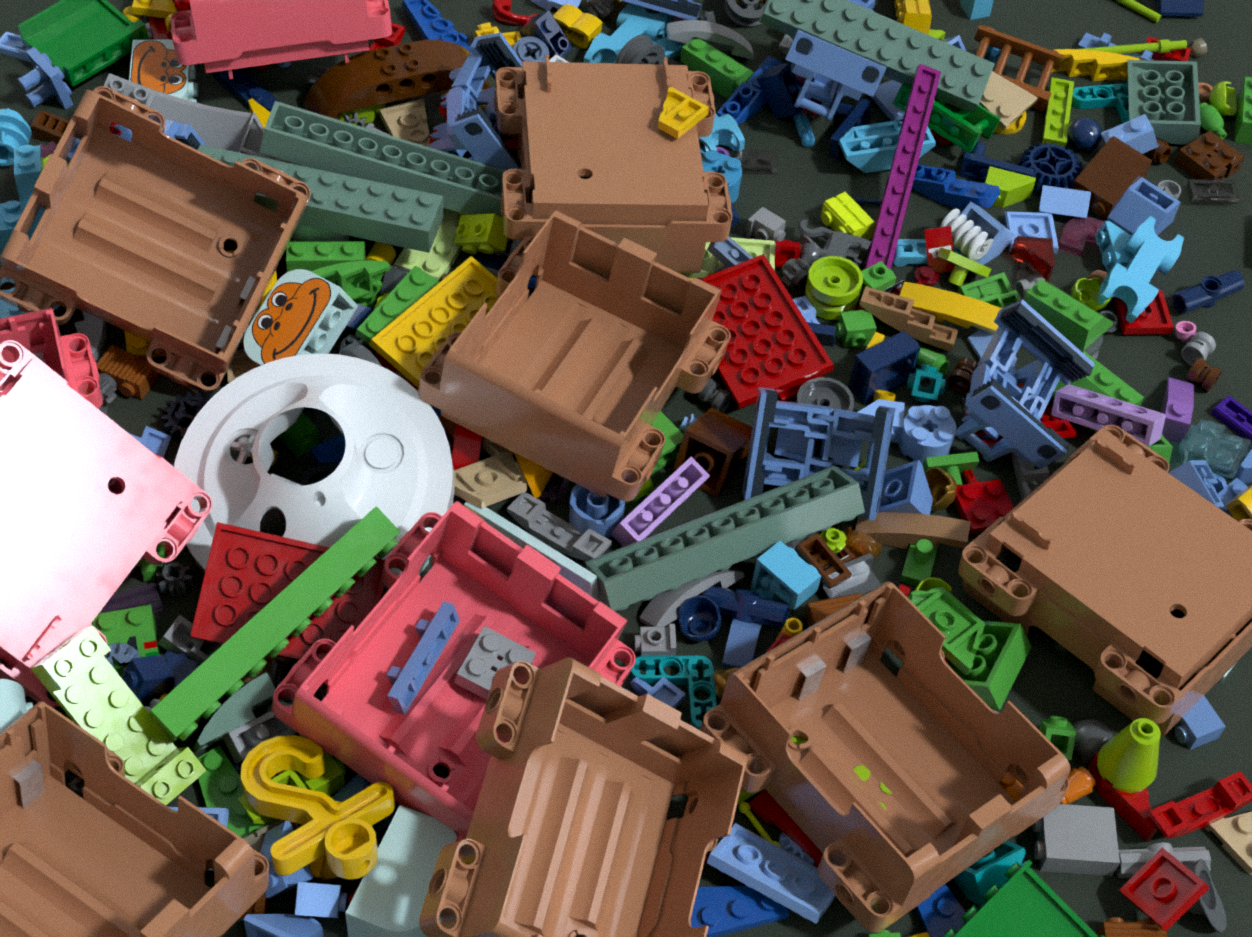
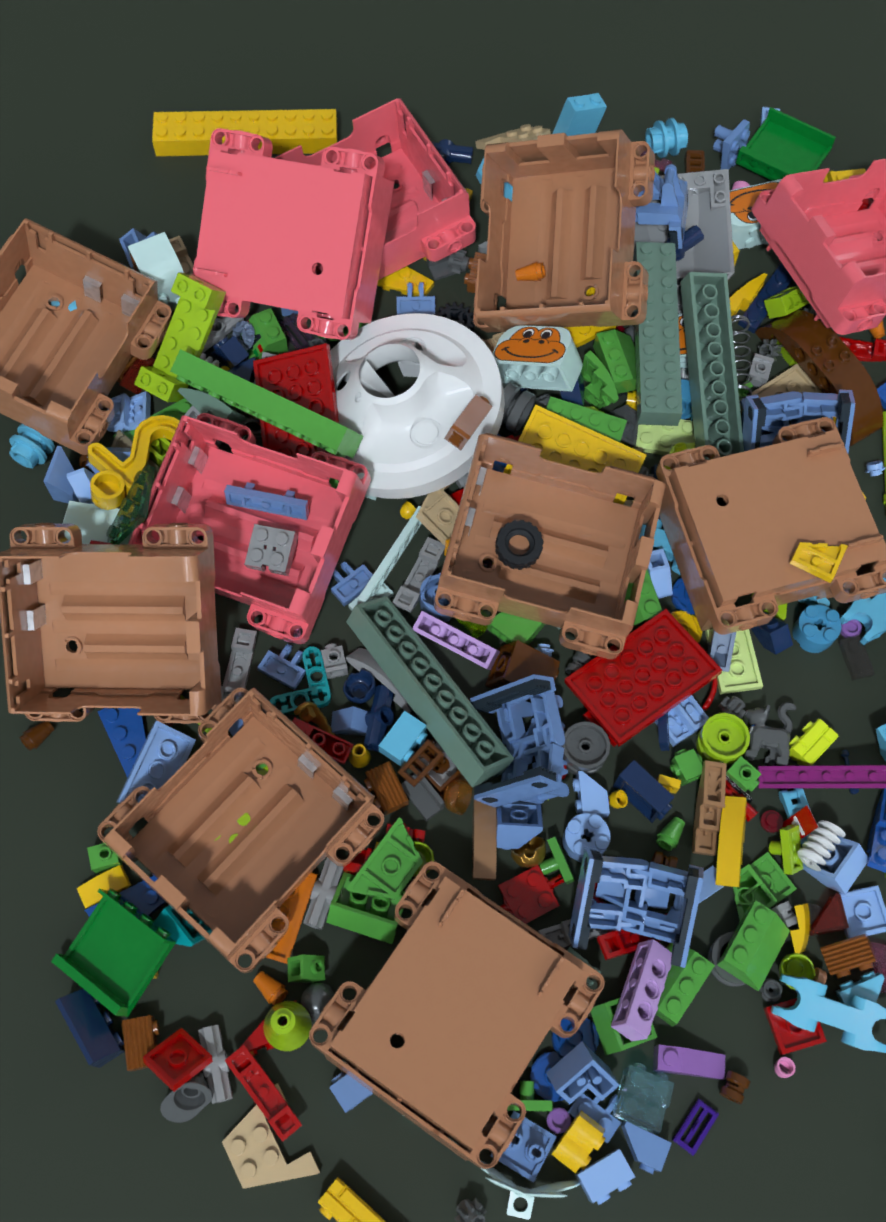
camera: 80 degrees right, 15 degrees up
light grey brick [745,207,786,242] -> none
red tile [775,240,801,268] -> none
lime plate [820,528,846,554] -> none
bright green tile [900,539,939,586] -> none
teal brick [907,364,946,403] -> none
light grey brick [1032,804,1120,876] -> none
dark blue piece [1172,270,1245,313] -> none
light grey wheel [1181,332,1216,366] -> none
none -> clear green plate [106,465,155,544]
none -> slope [444,394,493,451]
none -> black tyre [495,520,544,570]
none -> orange cone [515,261,546,281]
none -> lime brick [764,286,809,319]
none -> yellow slope [790,903,810,954]
none -> dark orange brick [820,934,877,978]

